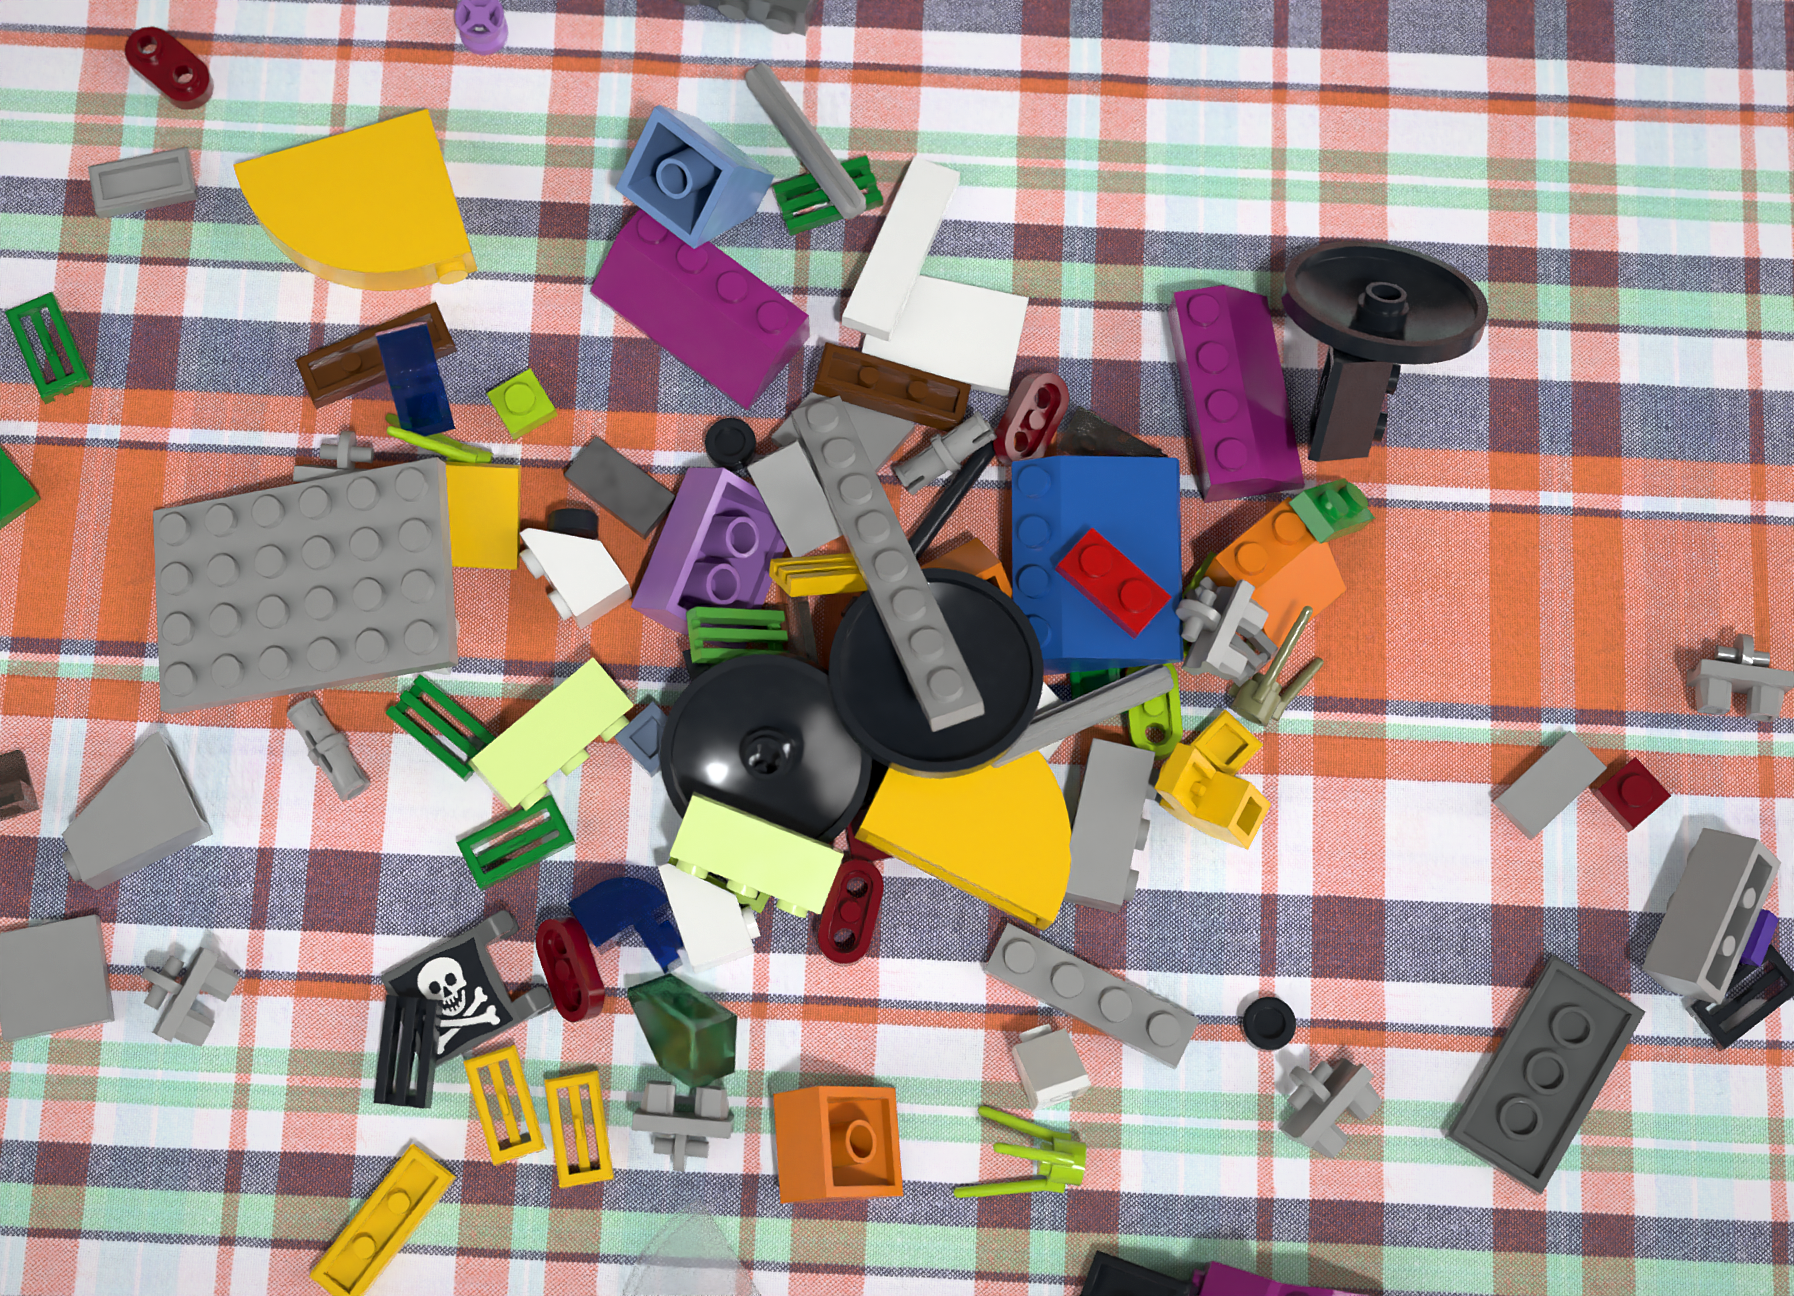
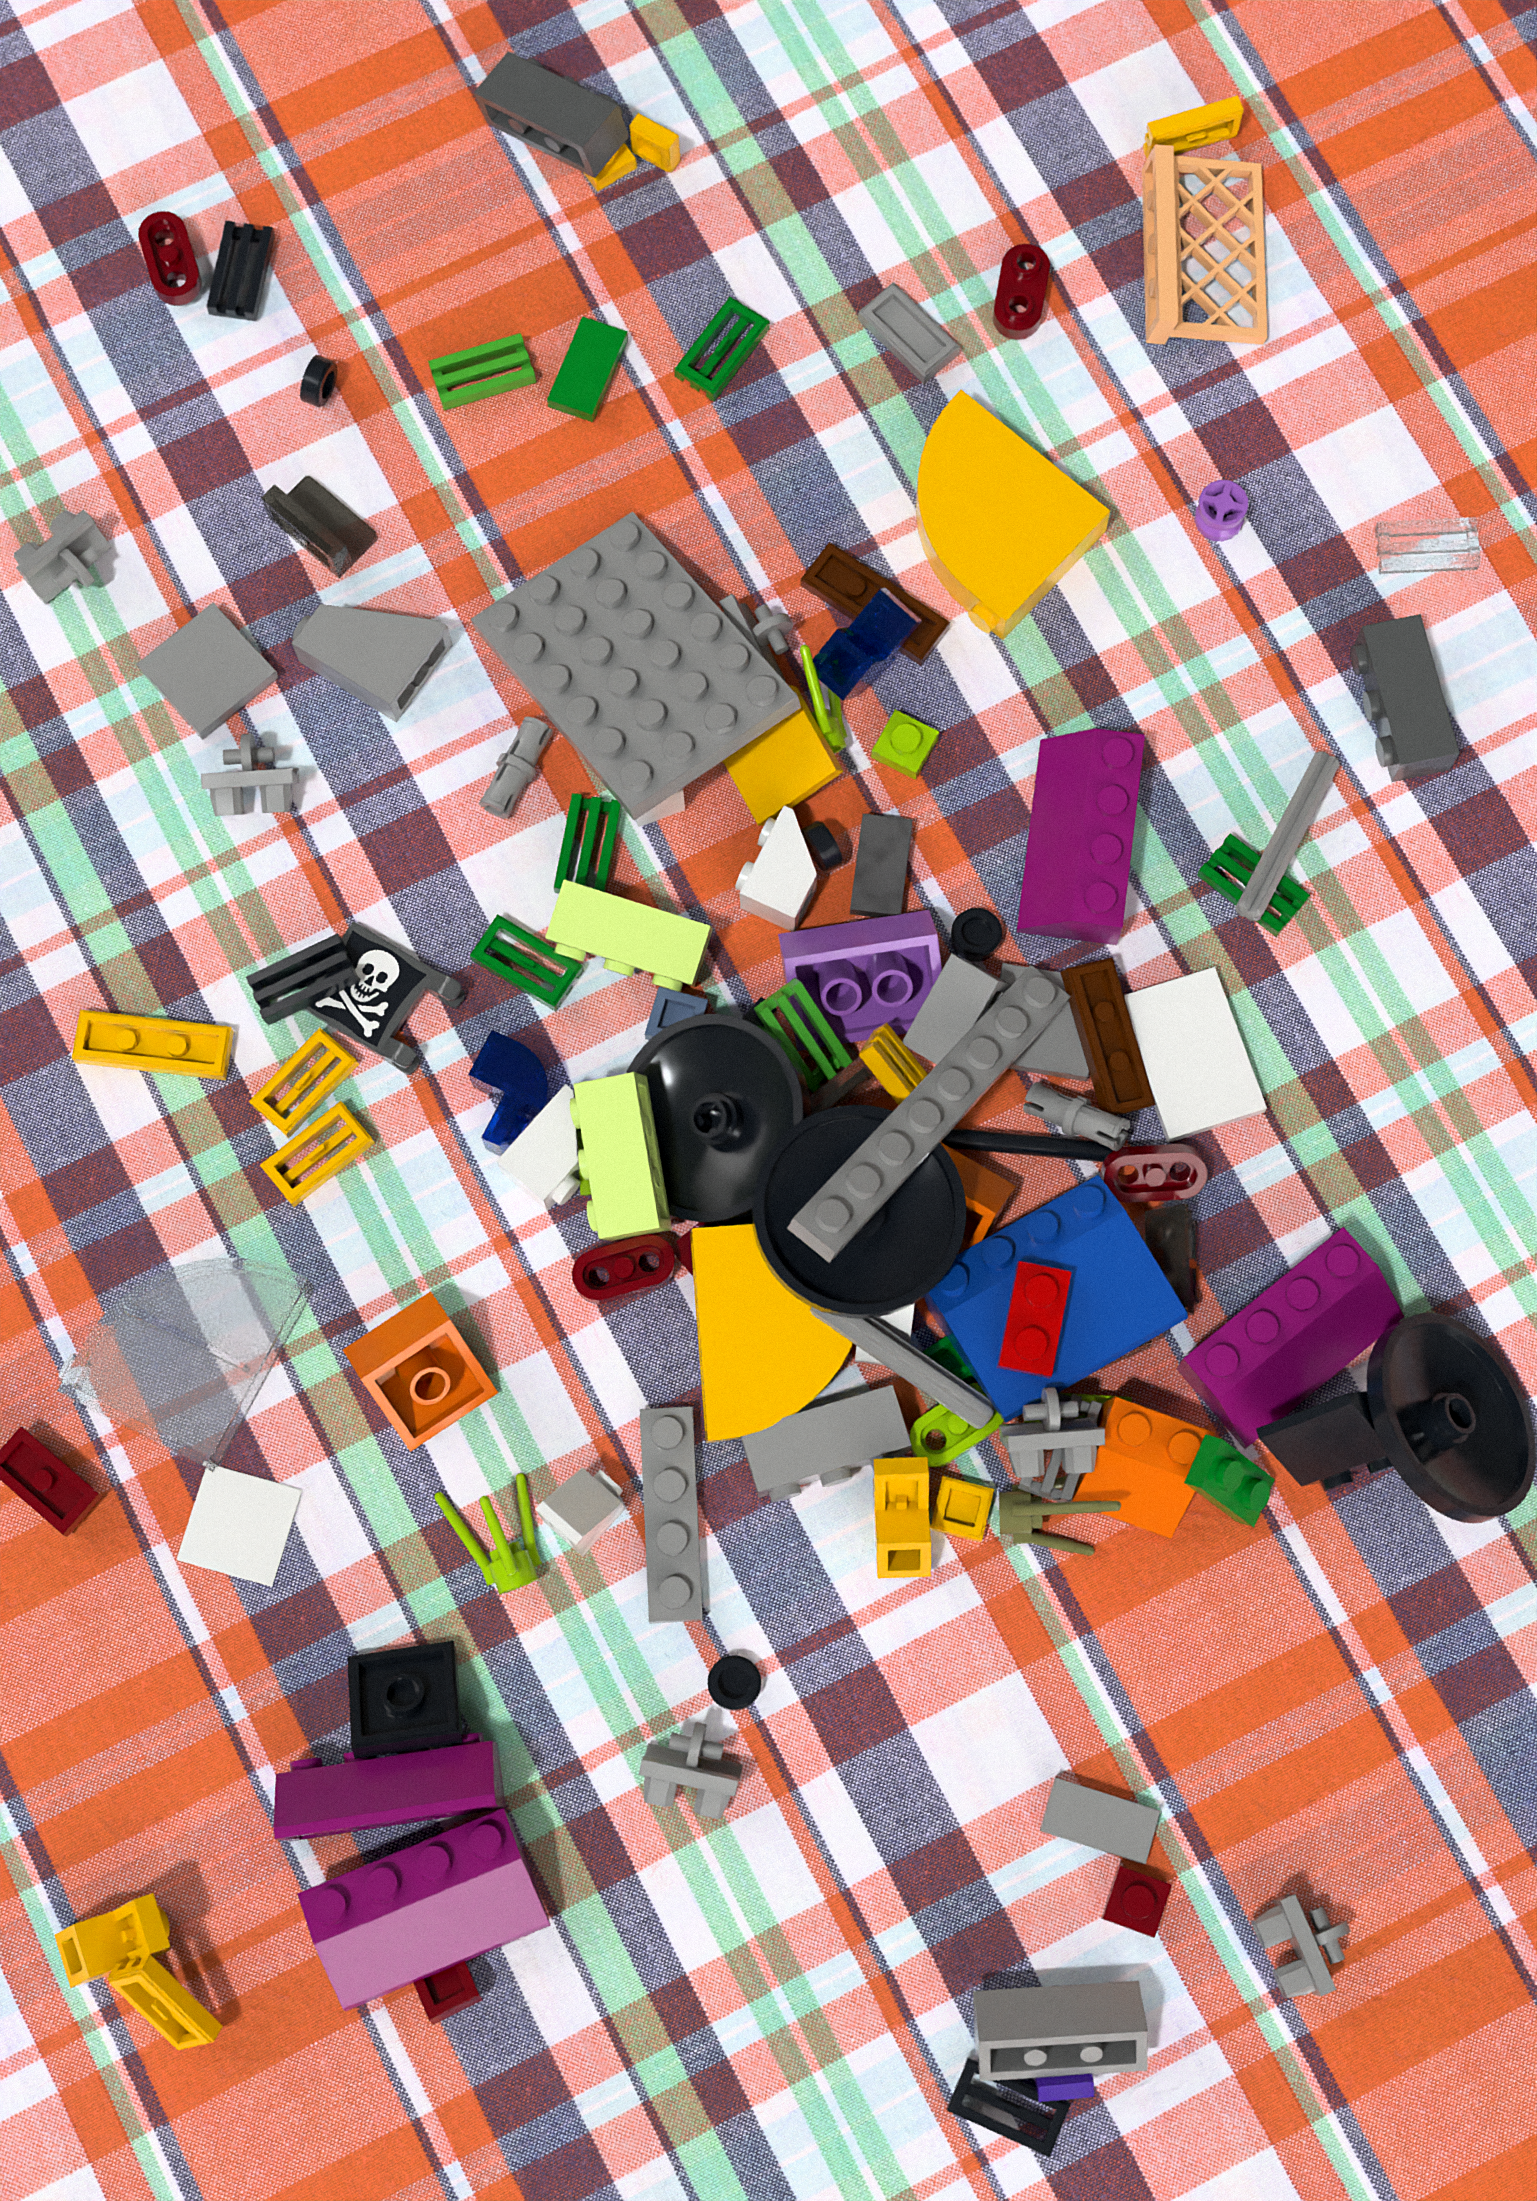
camera: 65 degrees right, 0 degrees up
dark red plate [536,916,605,1022] -> none
medium blue slope [615,105,775,249] -> none
clear green slope [627,973,737,1089] -> none
light grey hips [632,1080,734,1172] -> none
white tile [842,156,961,342] -> none
dark grey tile [1444,955,1646,1196] -> none

